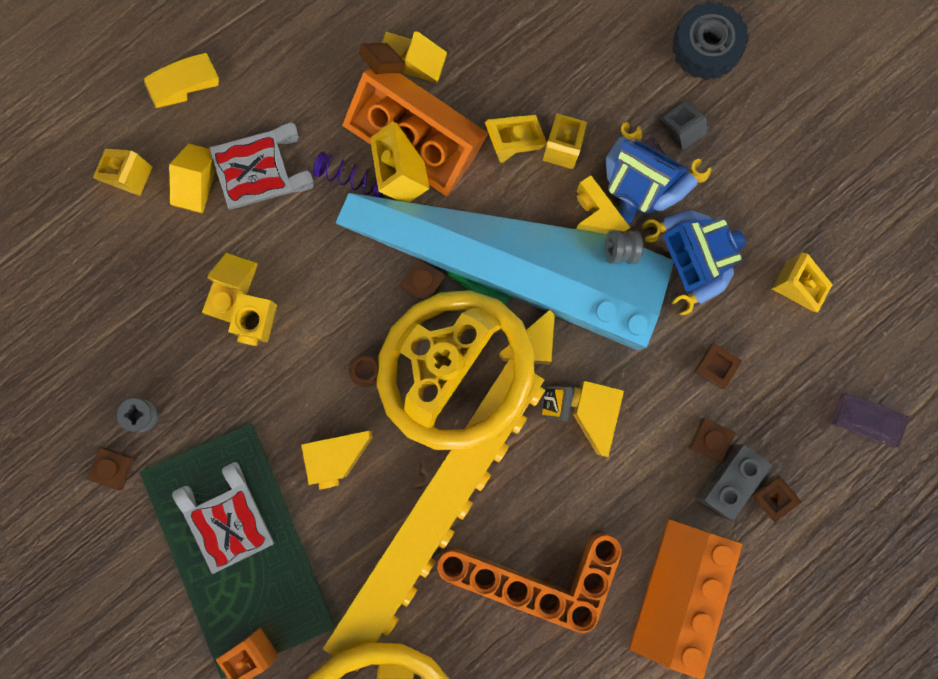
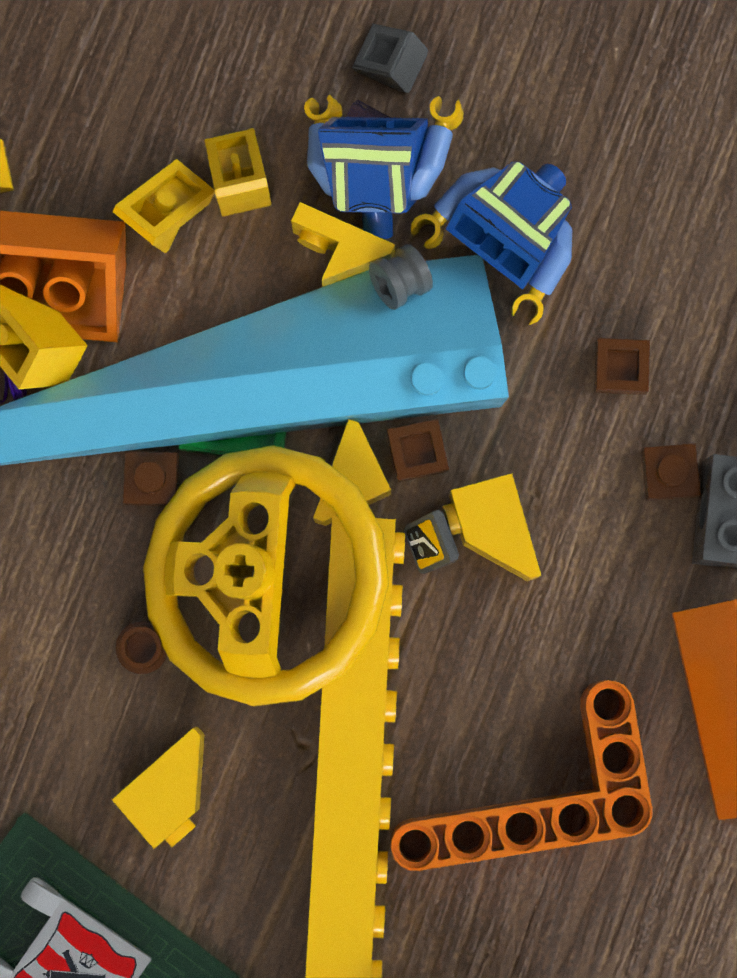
camera: 30 degrees left, 0 degrees up
yellow slope [772,252,832,313] -> none
none -> reddish brown plate [387,419,449,483]

